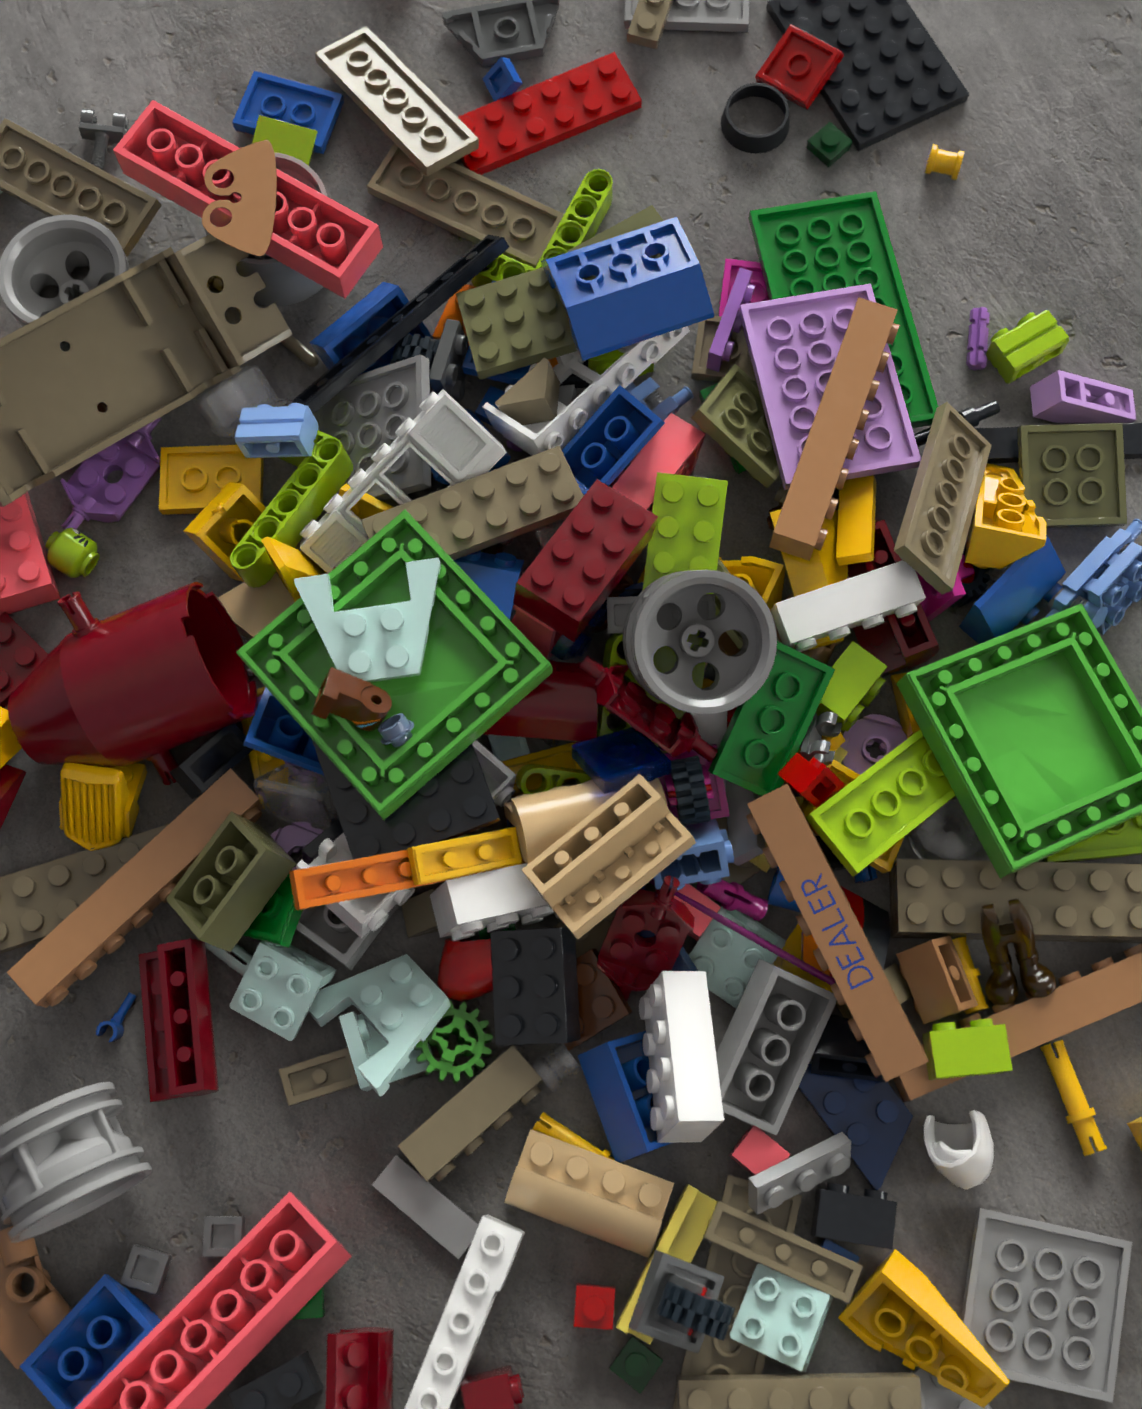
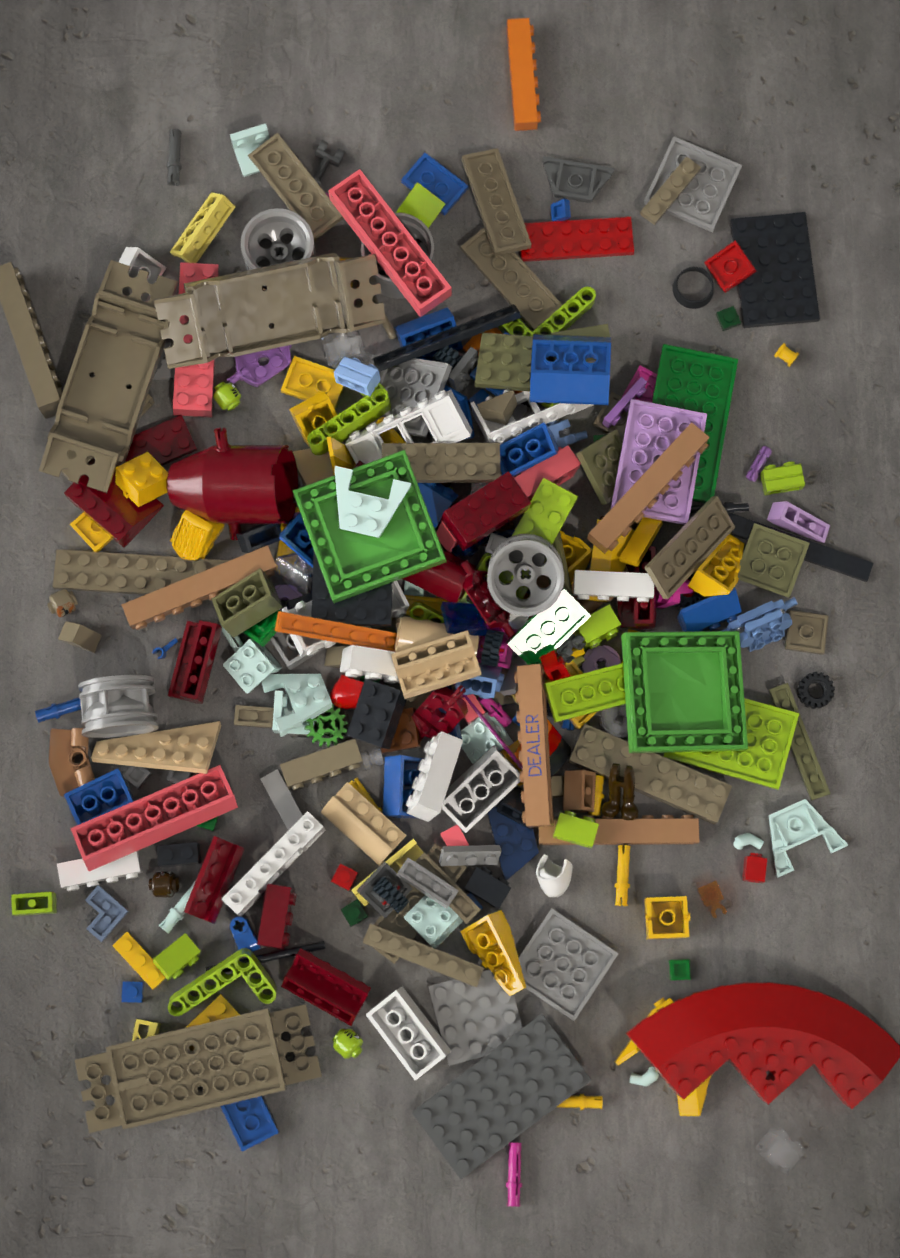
camera: 20 degrees right, 5 degrees up
medium nougat piece [202,140,277,256] -> none
reddish brown leg [311,667,392,731] -> none
sand blue plate [378,713,414,747] -> none
yellow tile [407,827,523,886] -> none
none -> tan wing [91,721,221,774]
none -> light grey plate [396,858,459,909]

